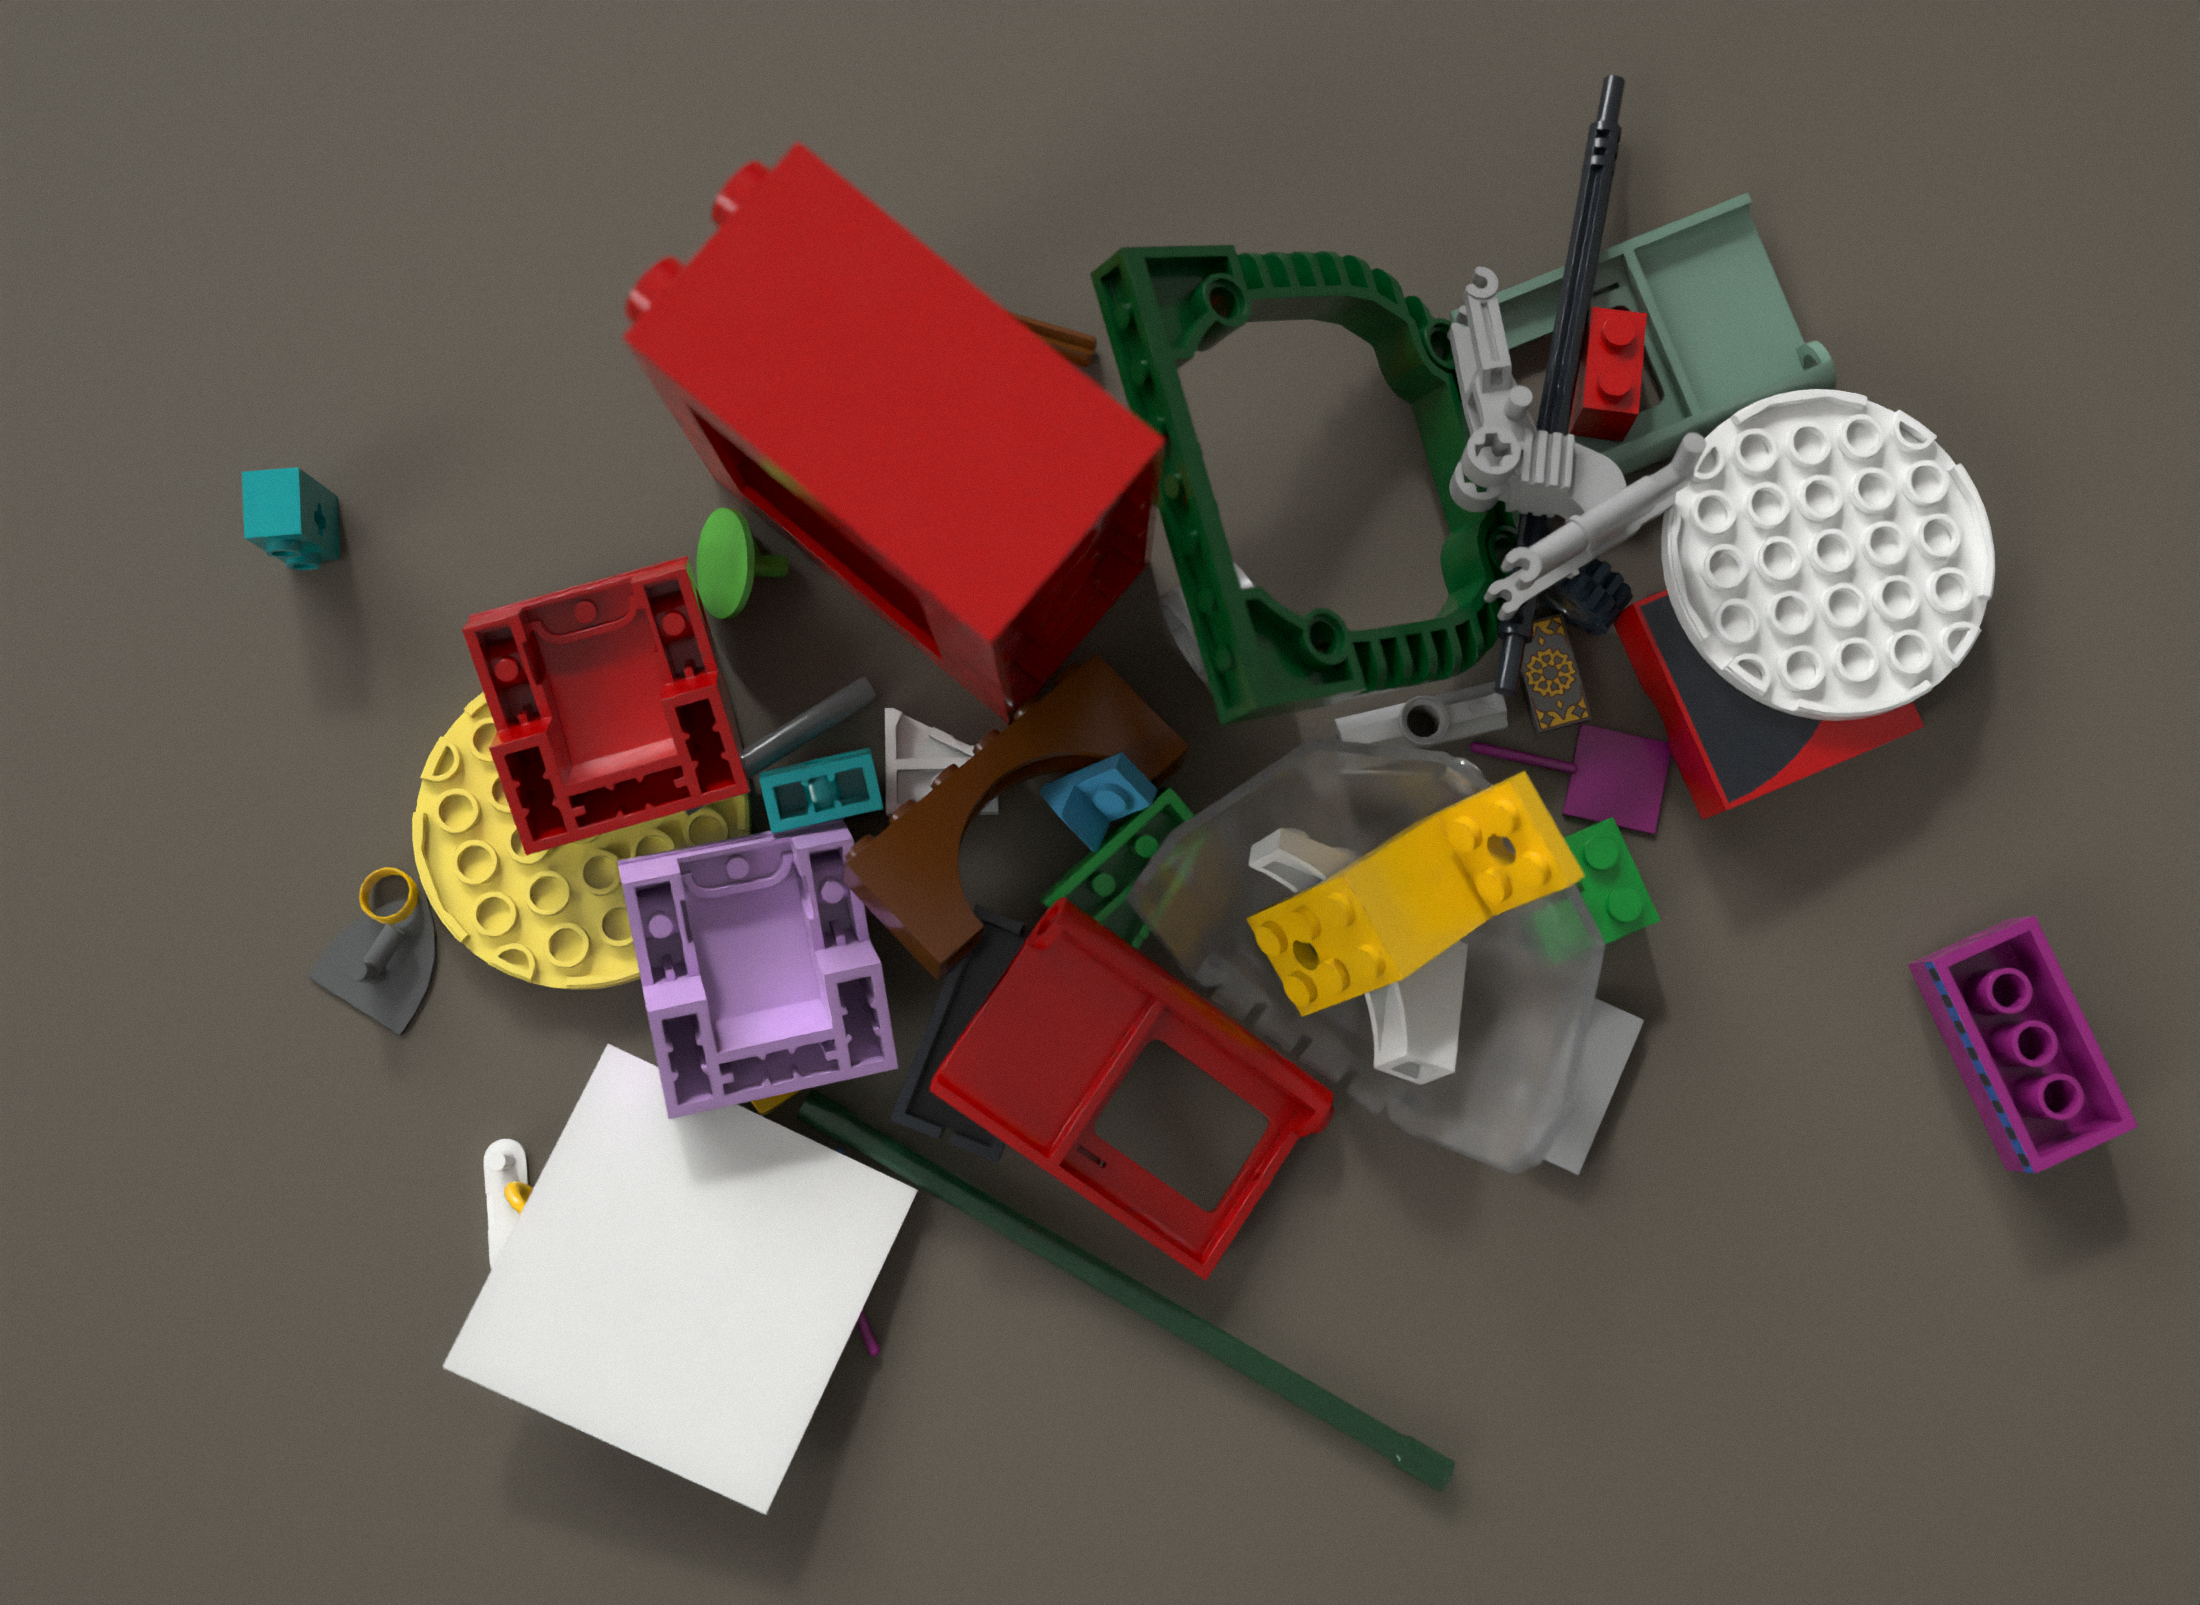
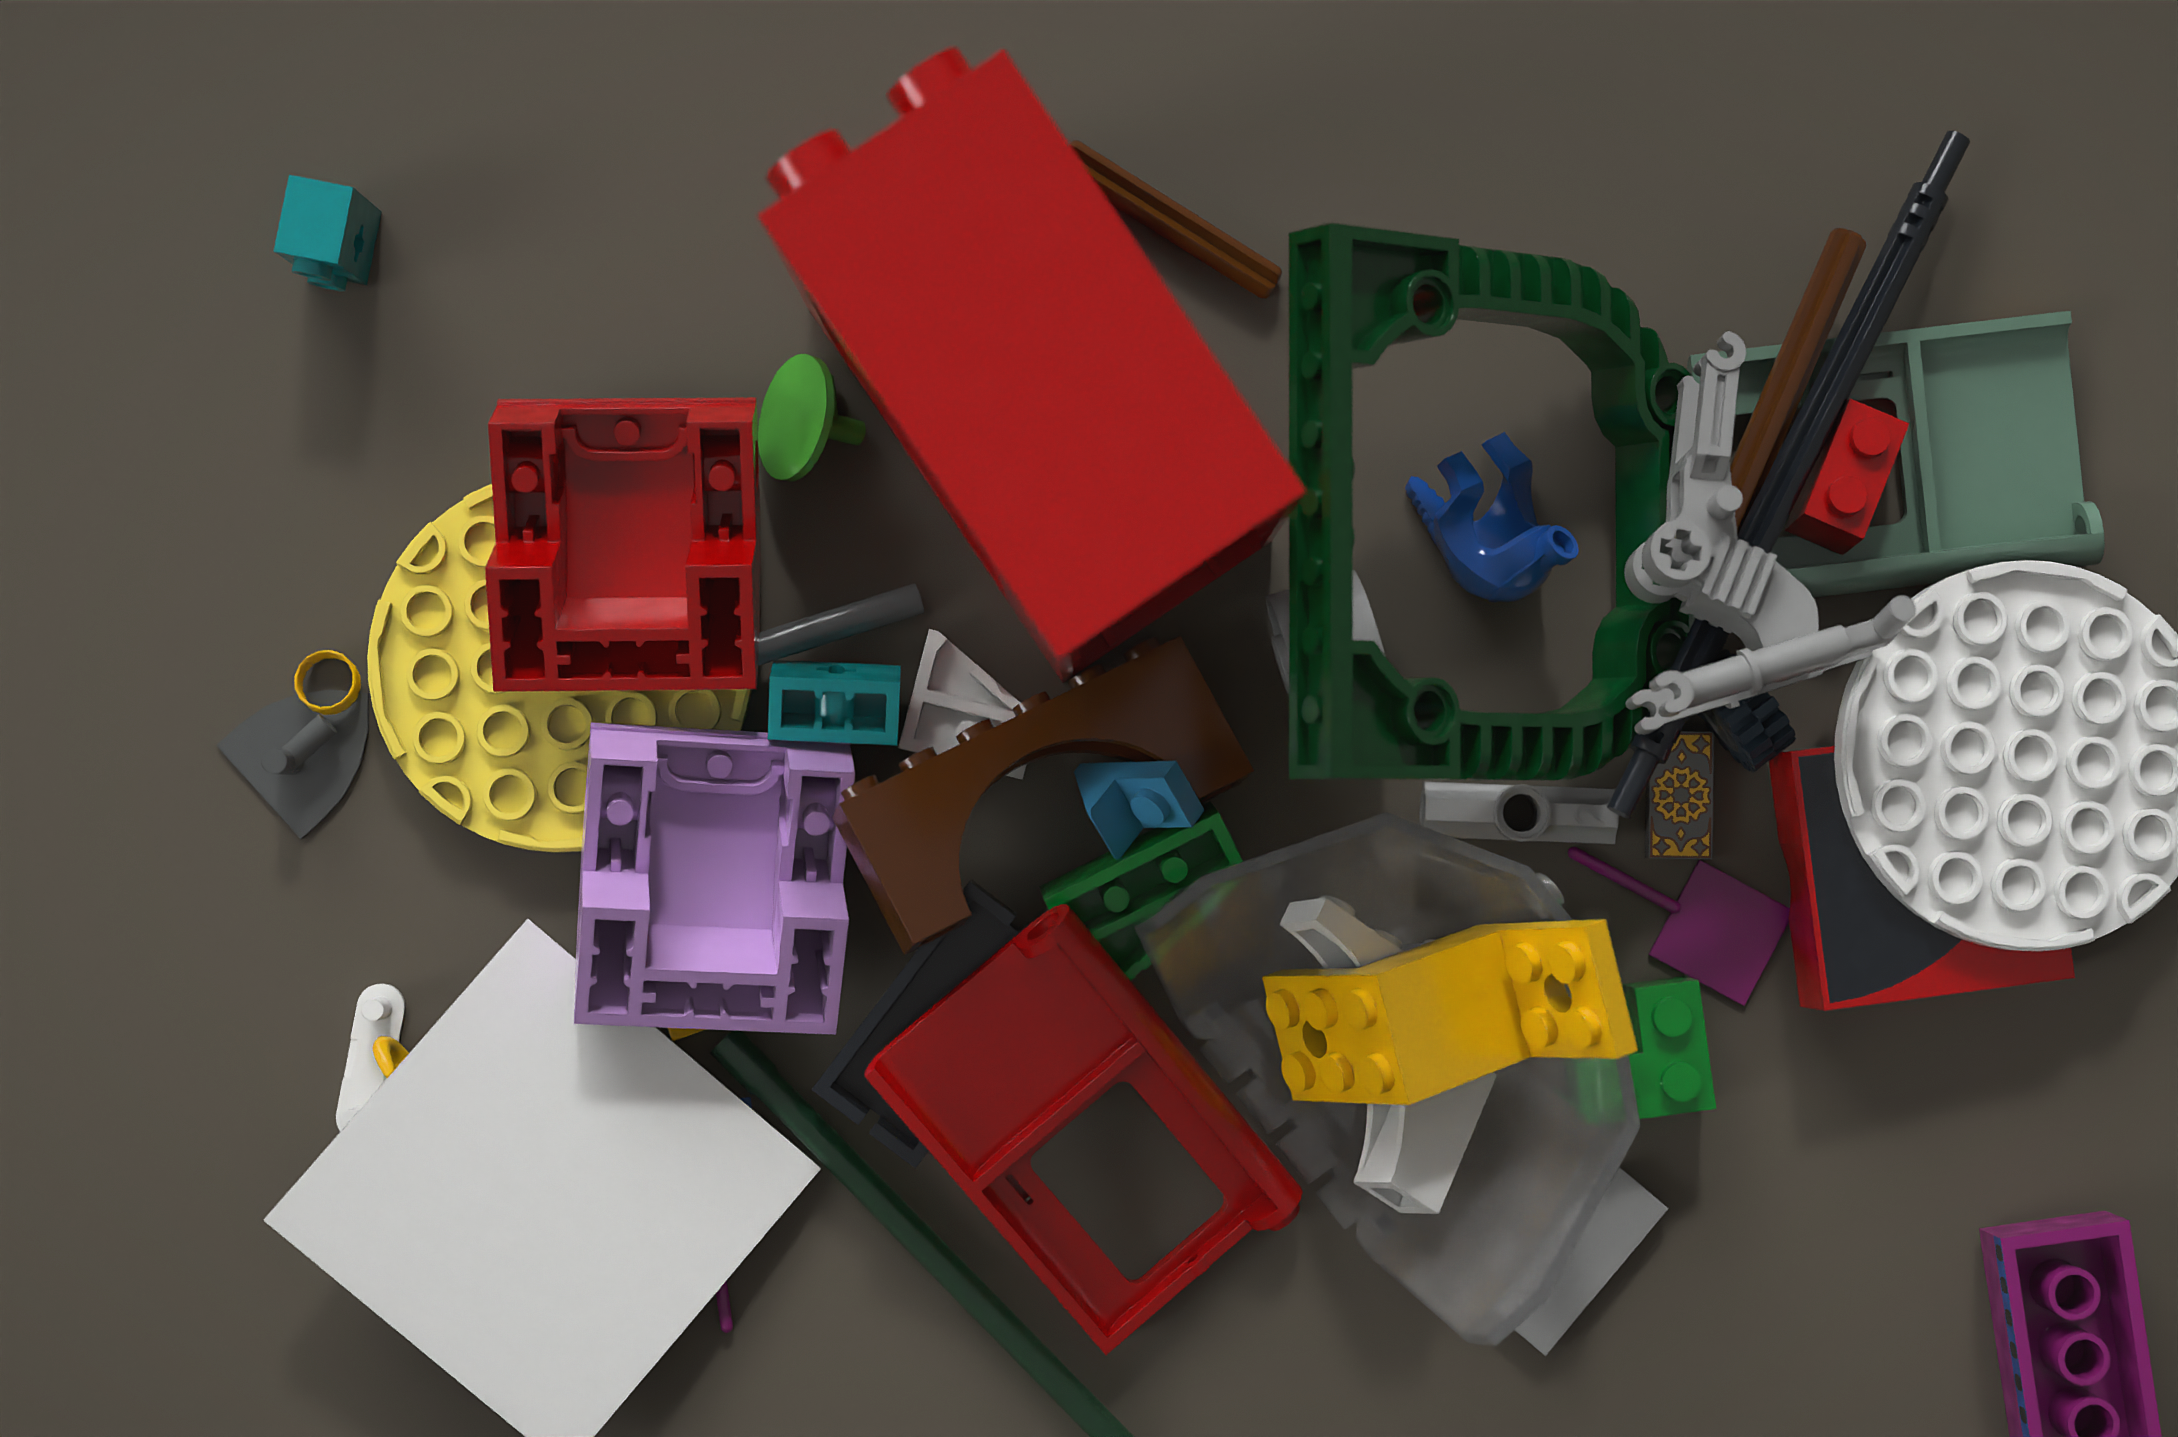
camera: 15 degrees right, 5 degrees up
none -> blue piece [1405,432,1579,603]
none -> reddish brown axle [1730,228,1866,535]

